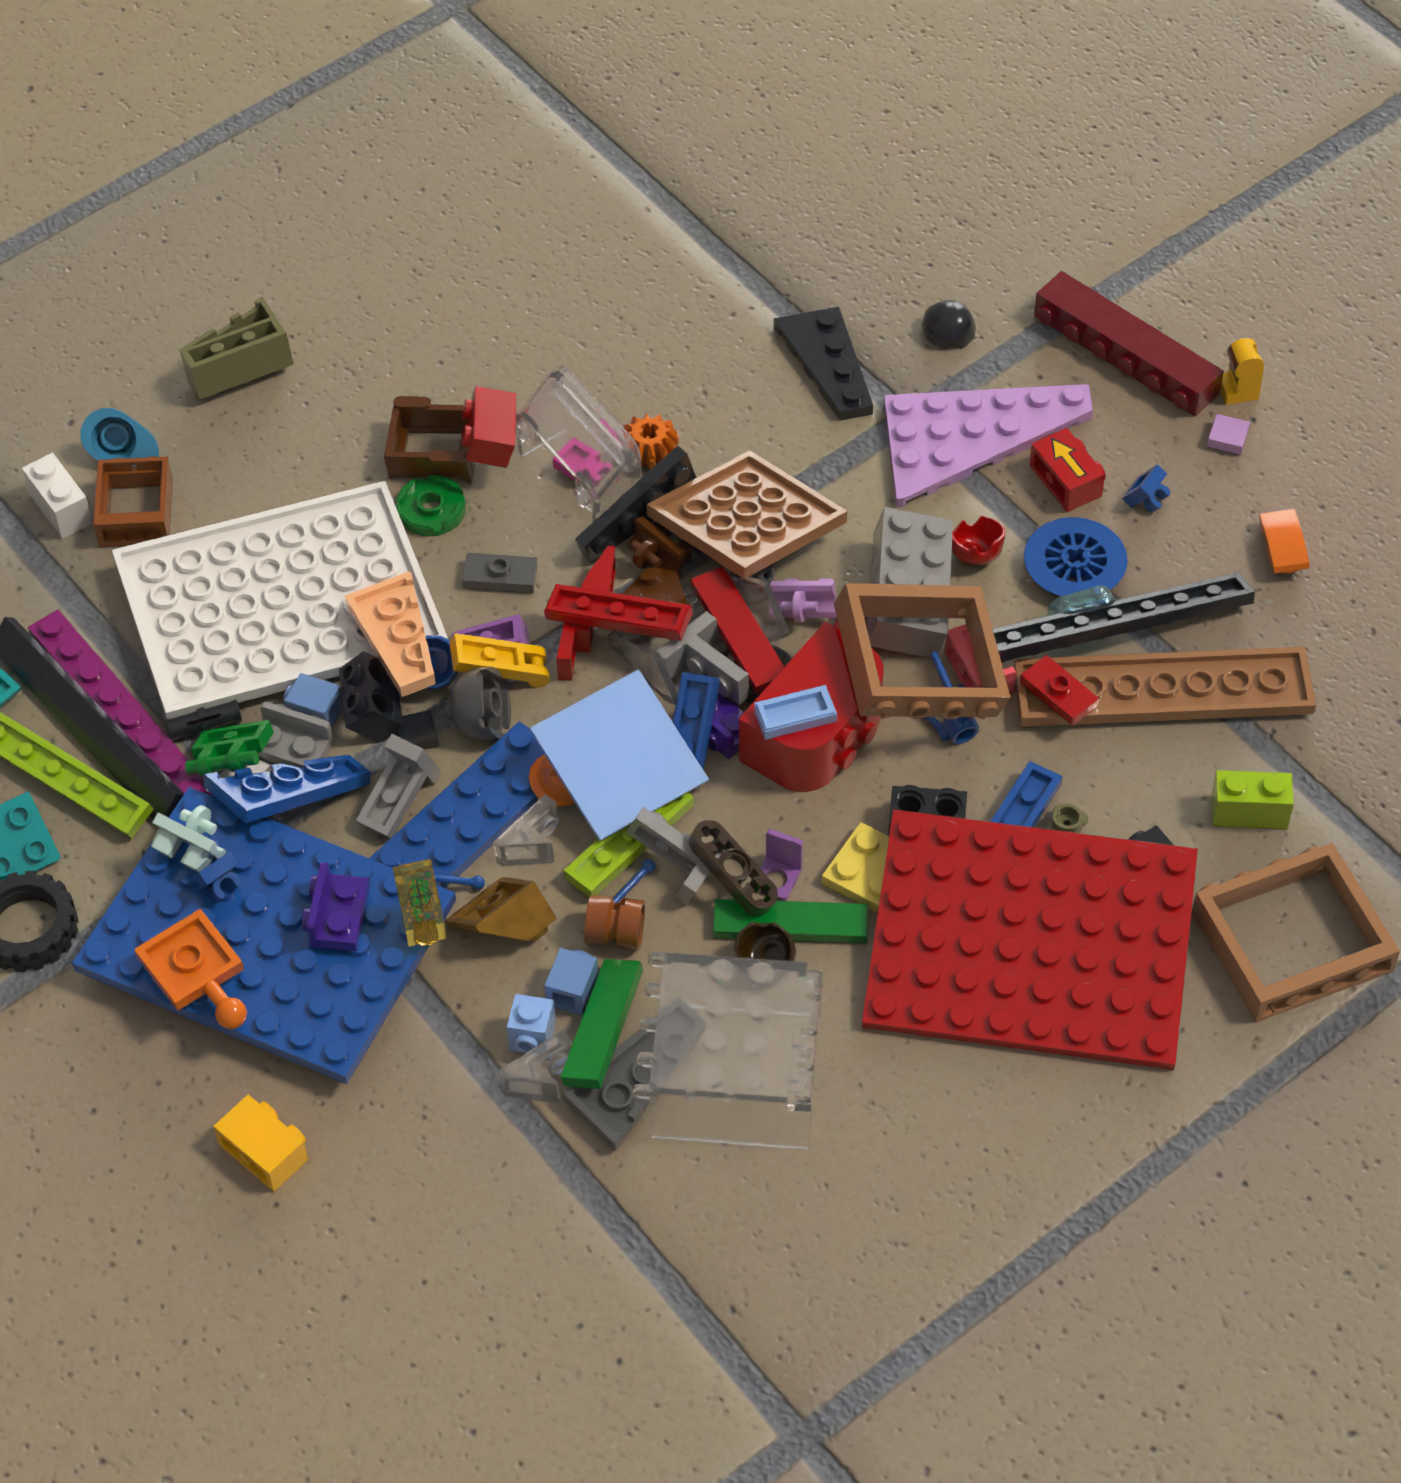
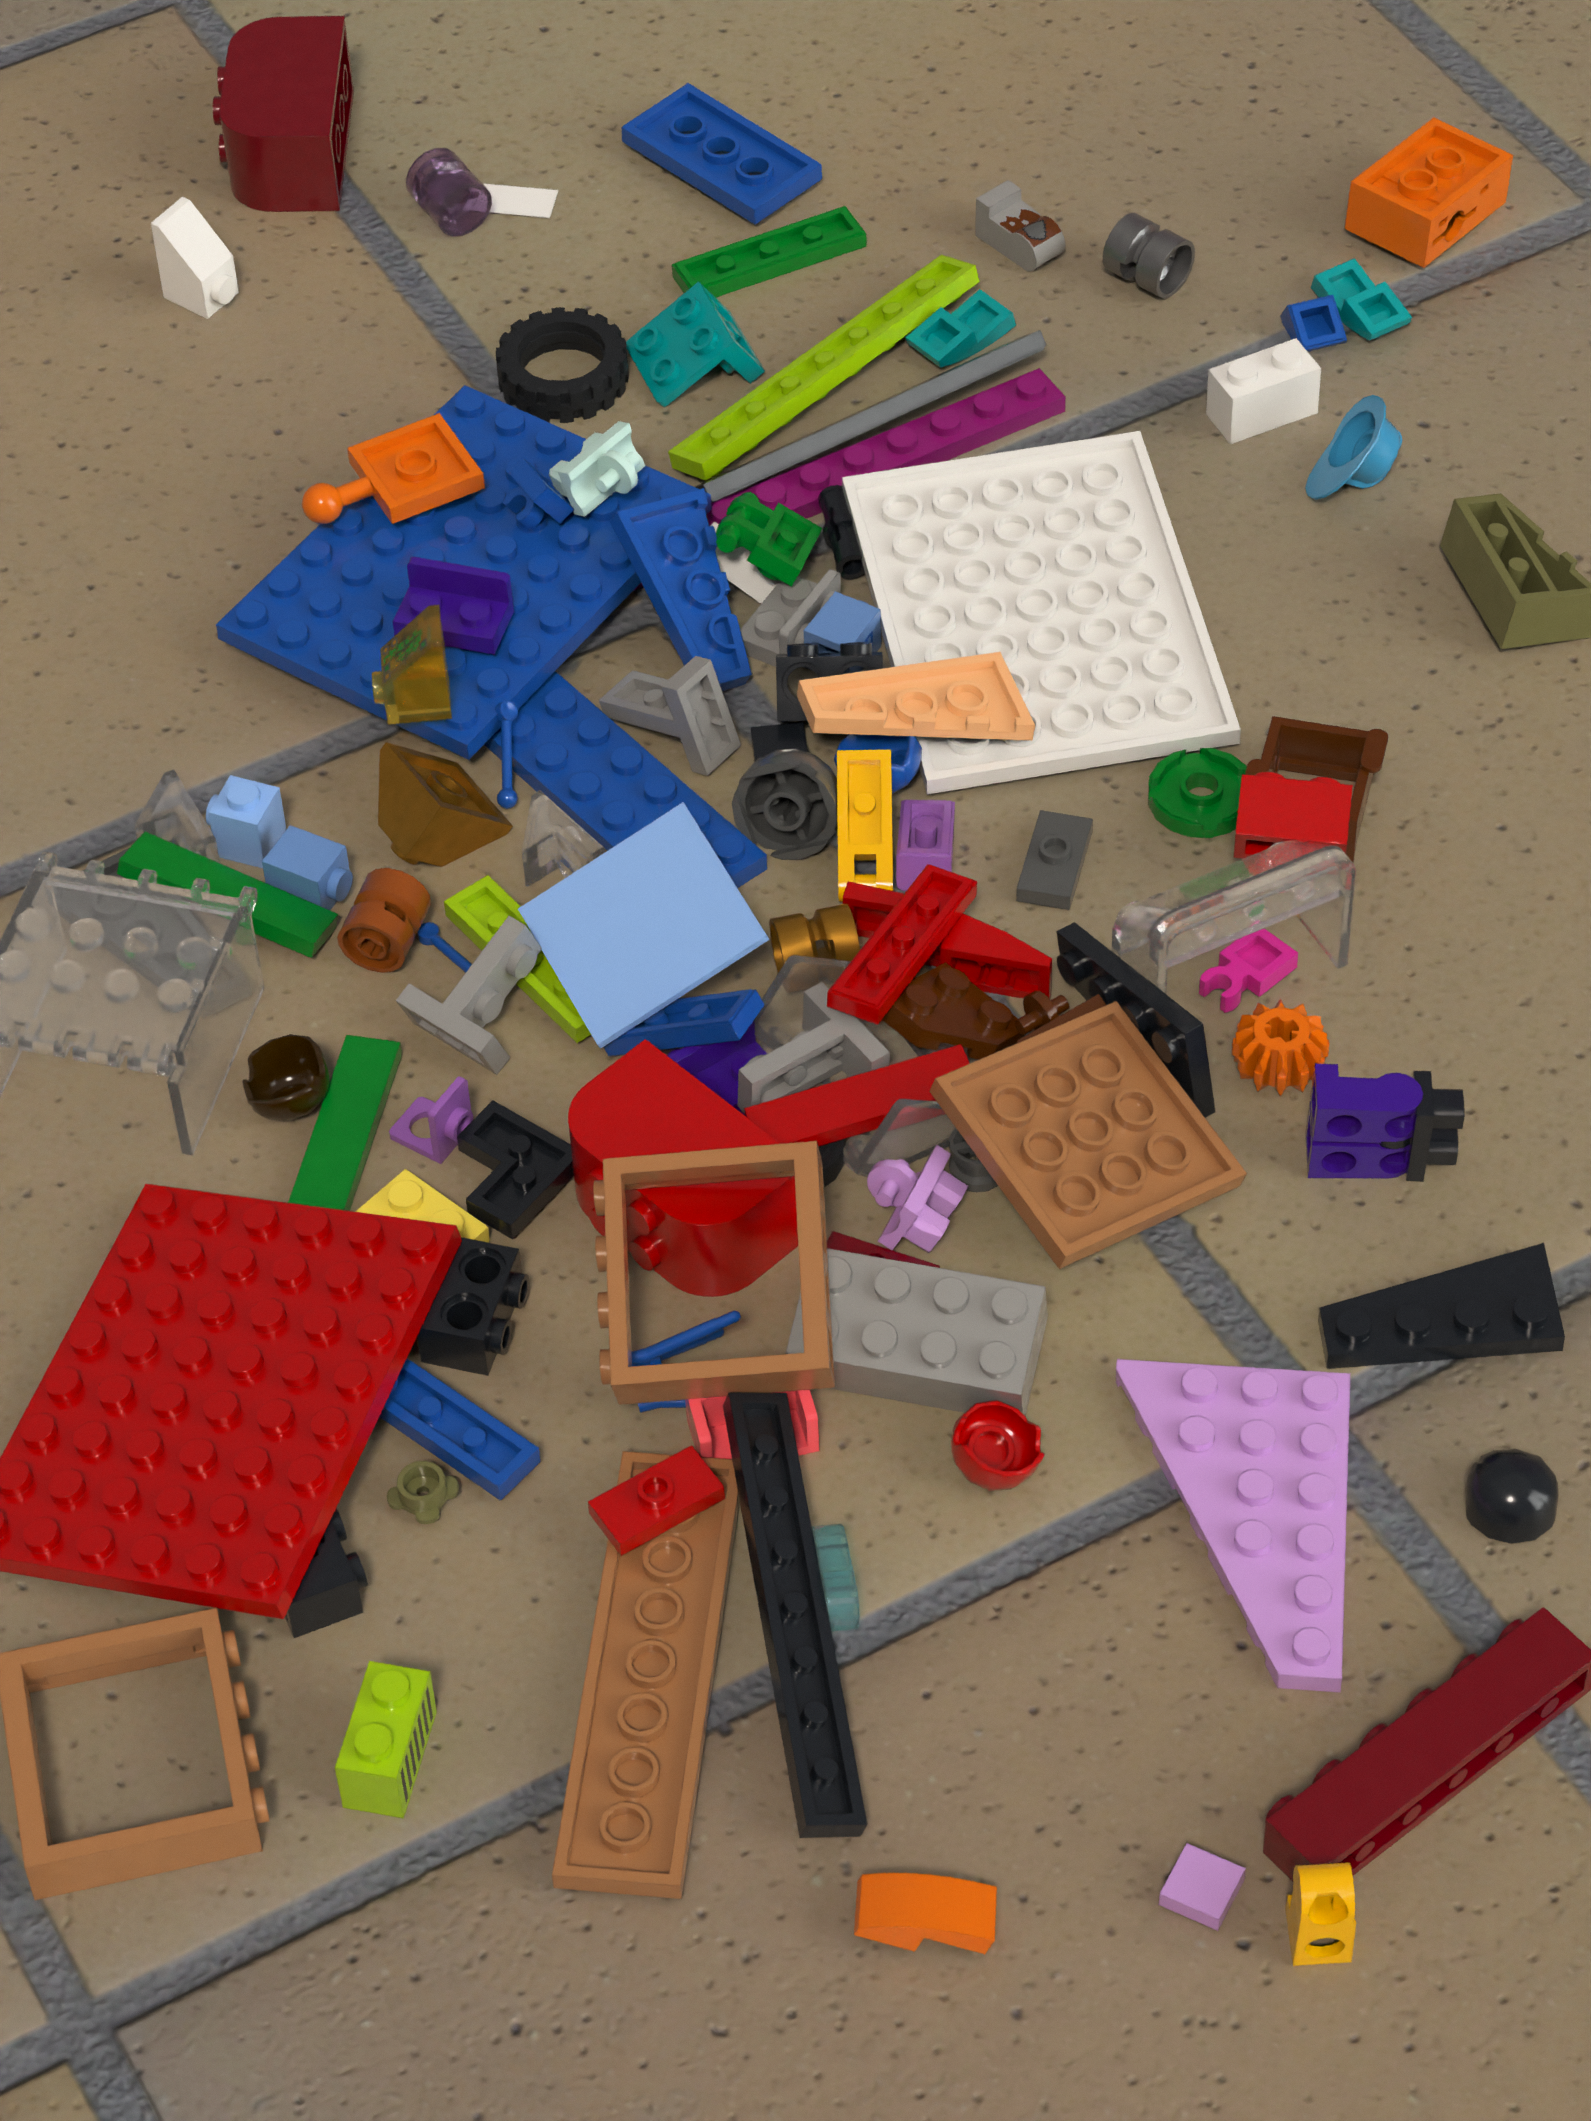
camera: 100 degrees right, 5 degrees down
dark orange window [93,456,173,547] -> none
yellow brick [213,1094,308,1192] -> none
dark brown beam [689,820,778,916] -> none
light blue tile [754,685,837,740] -> none
blue piece [1024,517,1128,599] -> none
red brick [1029,428,1106,512] -> none
blue tile [1122,464,1171,512] -> none
none -> black plate [457,1100,574,1240]
none -> pearl gold wheel [769,904,860,989]
none -> dark purple hips [1305,1063,1465,1182]

